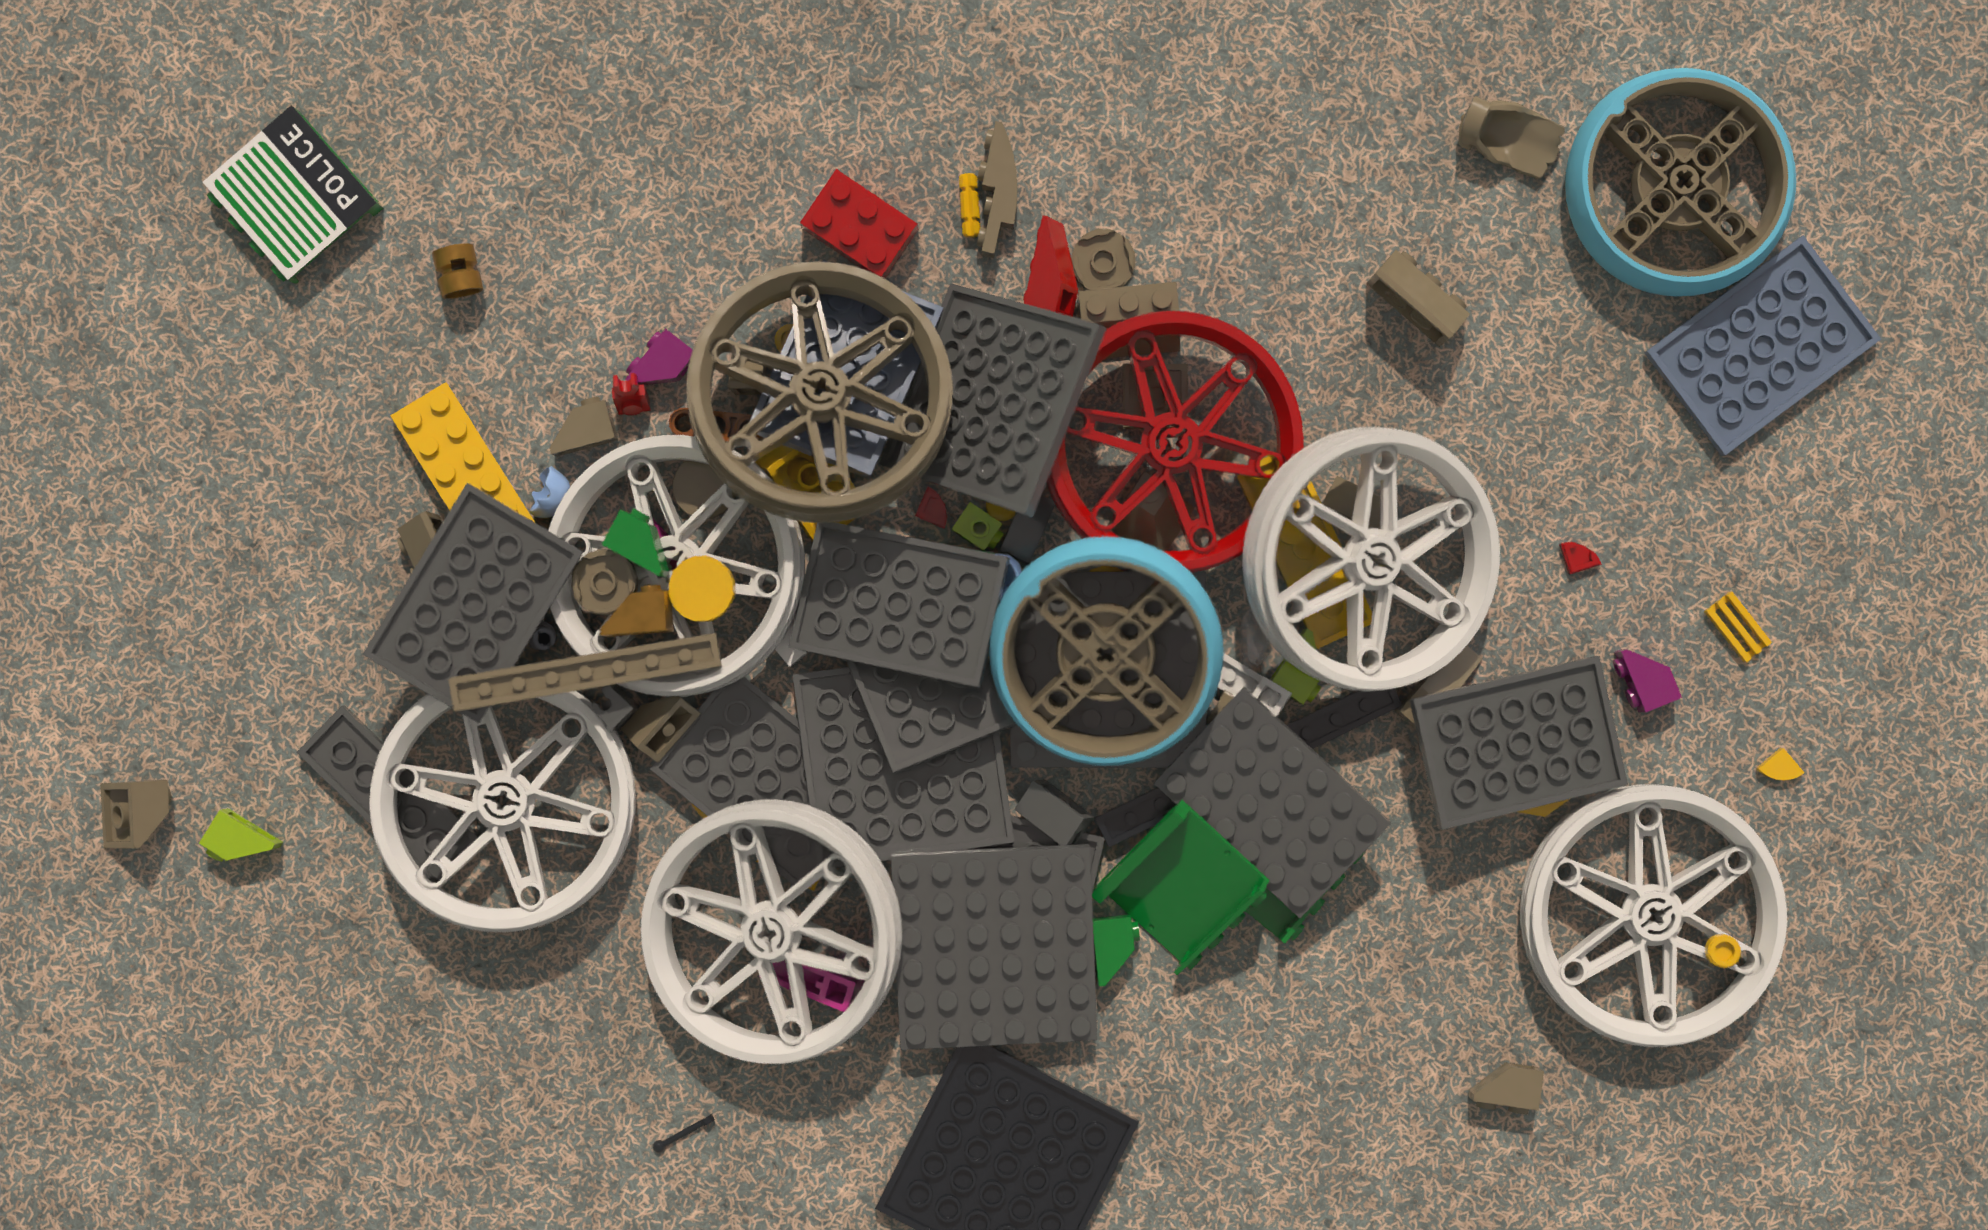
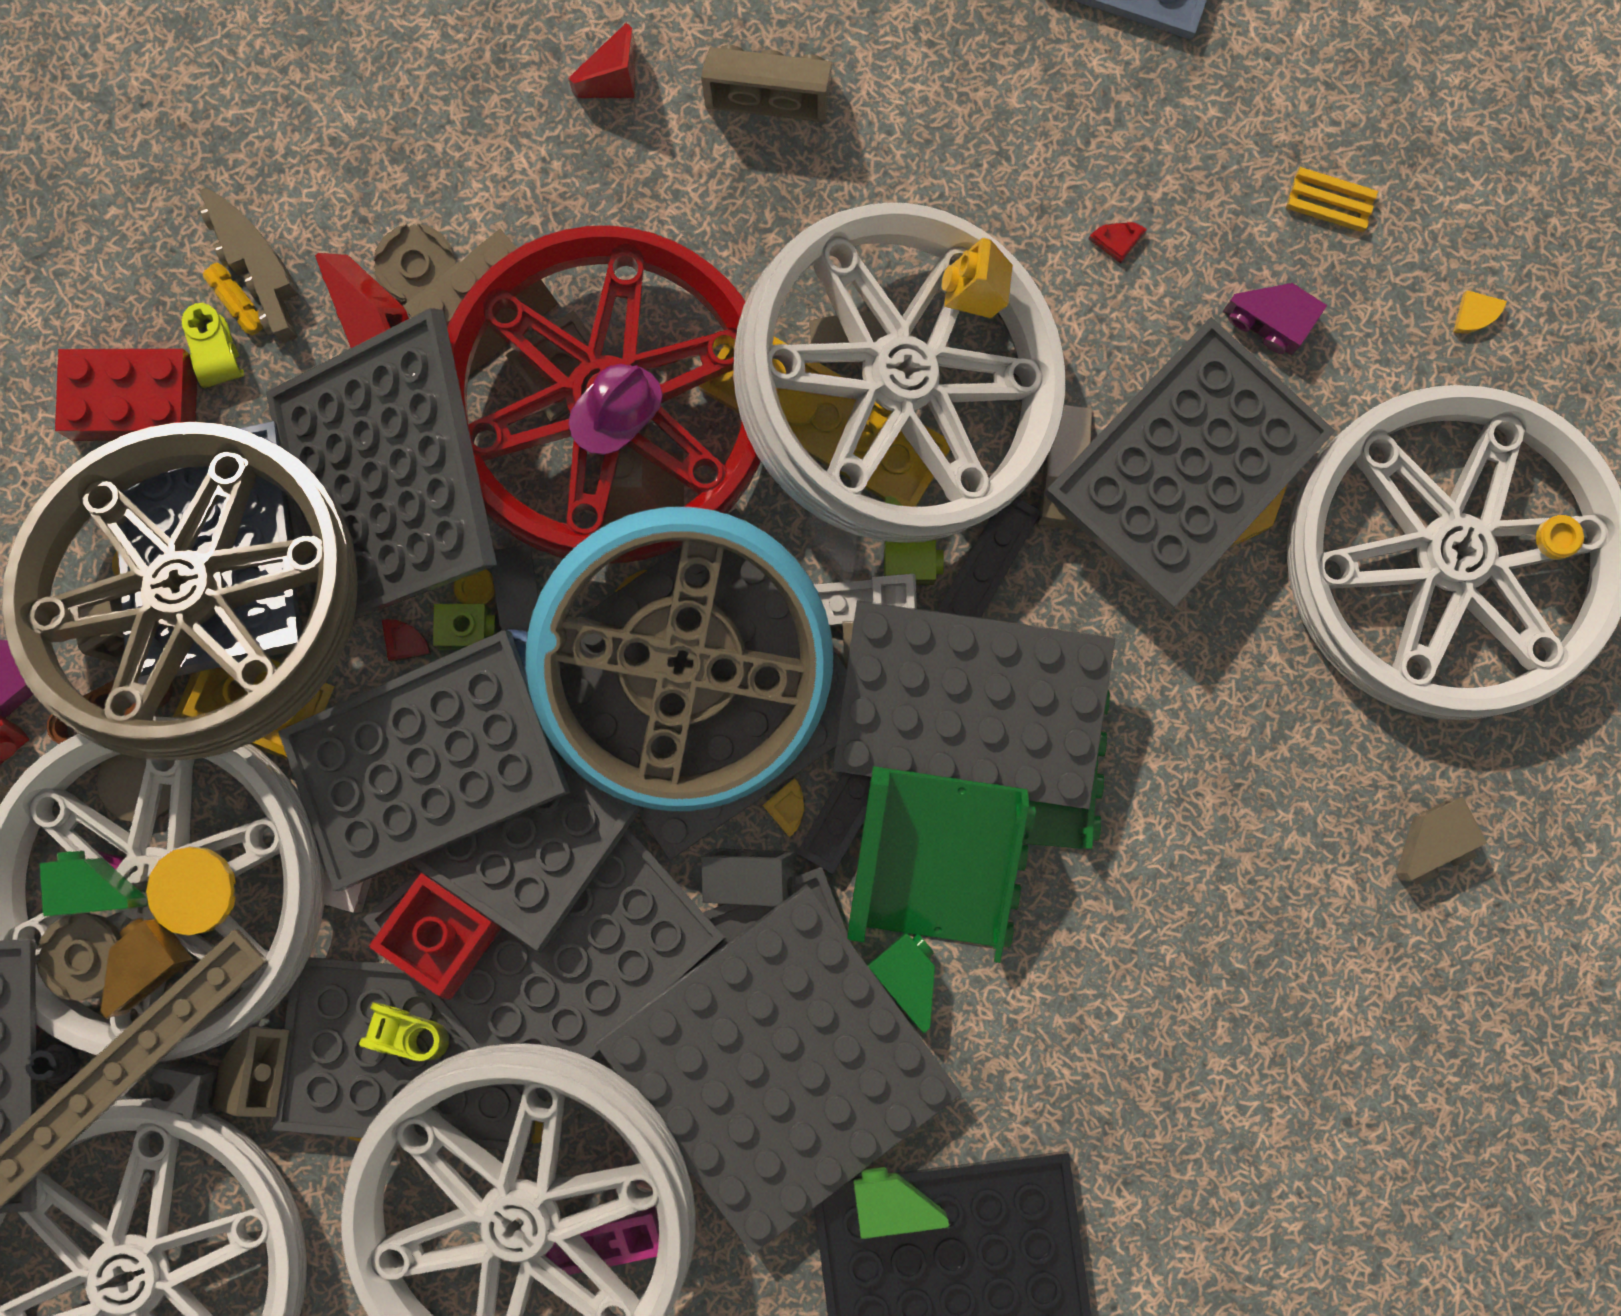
camera: 35 degrees left, 5 degrees down
none -> neon yellow piece [181,303,244,388]
none -> neon yellow piece [359,1002,449,1061]
none -> red brick [368,873,502,1000]
none -> red slope [568,22,636,98]
none -> magenta piece [569,364,662,455]
none -> yellow tile [762,778,805,837]
none -> bright green slope [854,1167,949,1239]
none -> yellow slope [942,238,1013,318]

